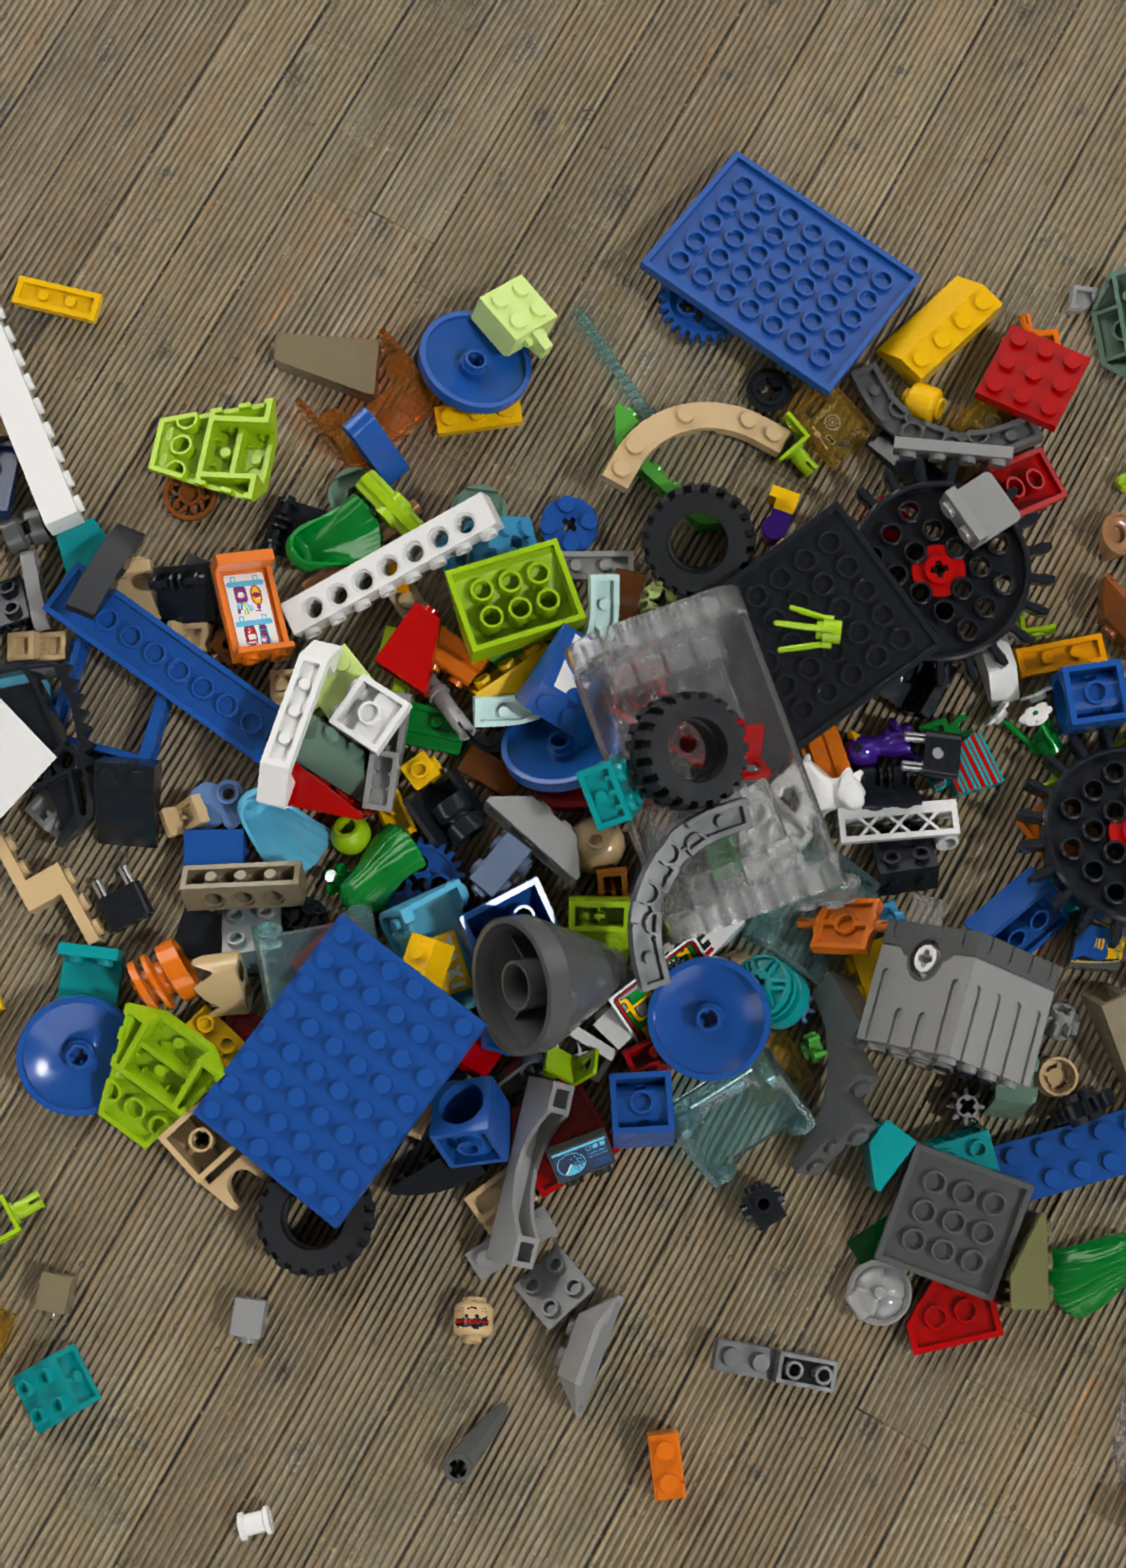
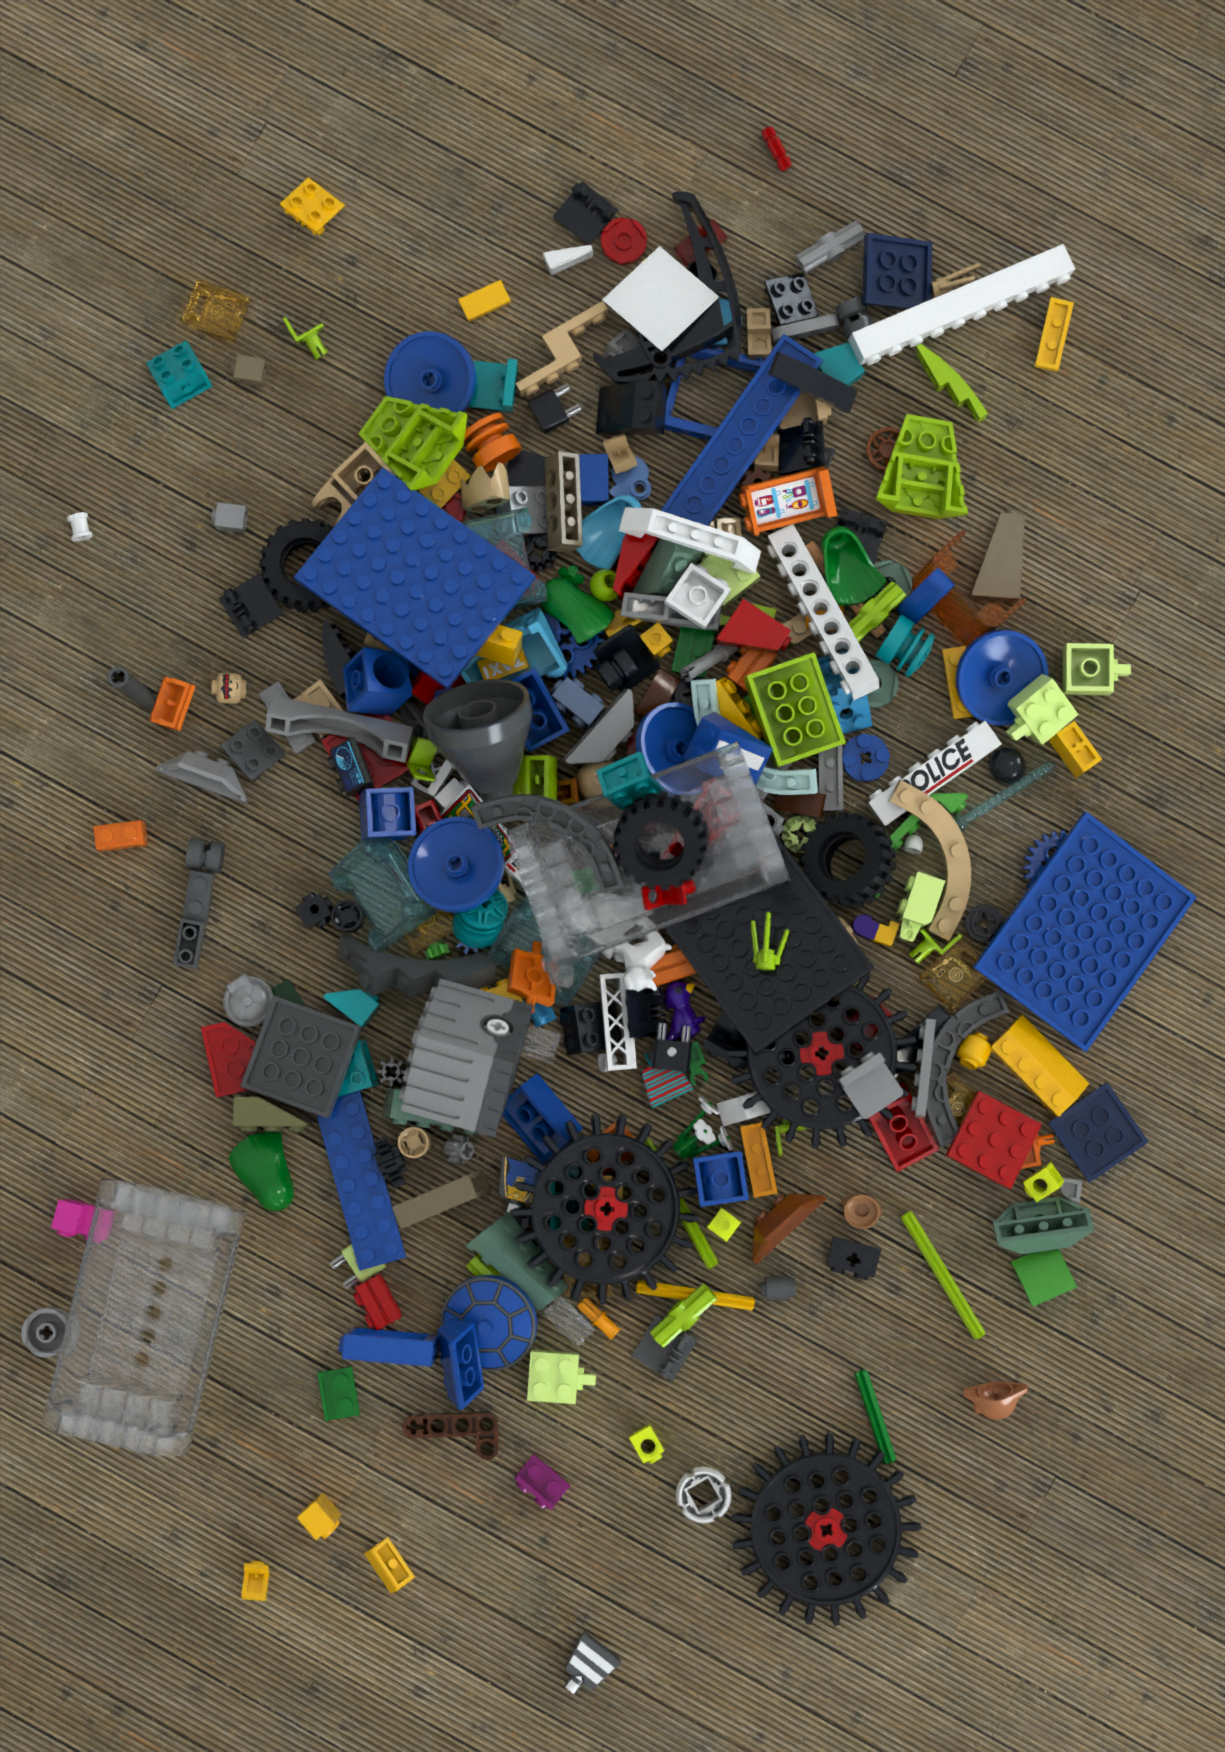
camera: 90 degrees right, 5 degrees up
none -> orange hinge [149,676,196,731]
none -> dark grey wheel [185,838,225,873]
none -> black hinge [219,574,284,638]
none -> black wheel [331,900,365,933]
none -> white brick [867,721,1002,828]
none -> teal wheel [875,614,935,677]
none -> yellowish green hinge [896,872,945,942]
none -> white hinge [903,835,923,854]
none -> lime slope [914,344,988,423]
none -> black hair [989,747,1026,785]
none -> neon yellow brick [1023,1162,1065,1202]
none -> dark blue plate [1047,1082,1149,1183]
none -> yellow hinge [1048,721,1102,778]
none -> yellowish green hinge [1062,643,1131,695]

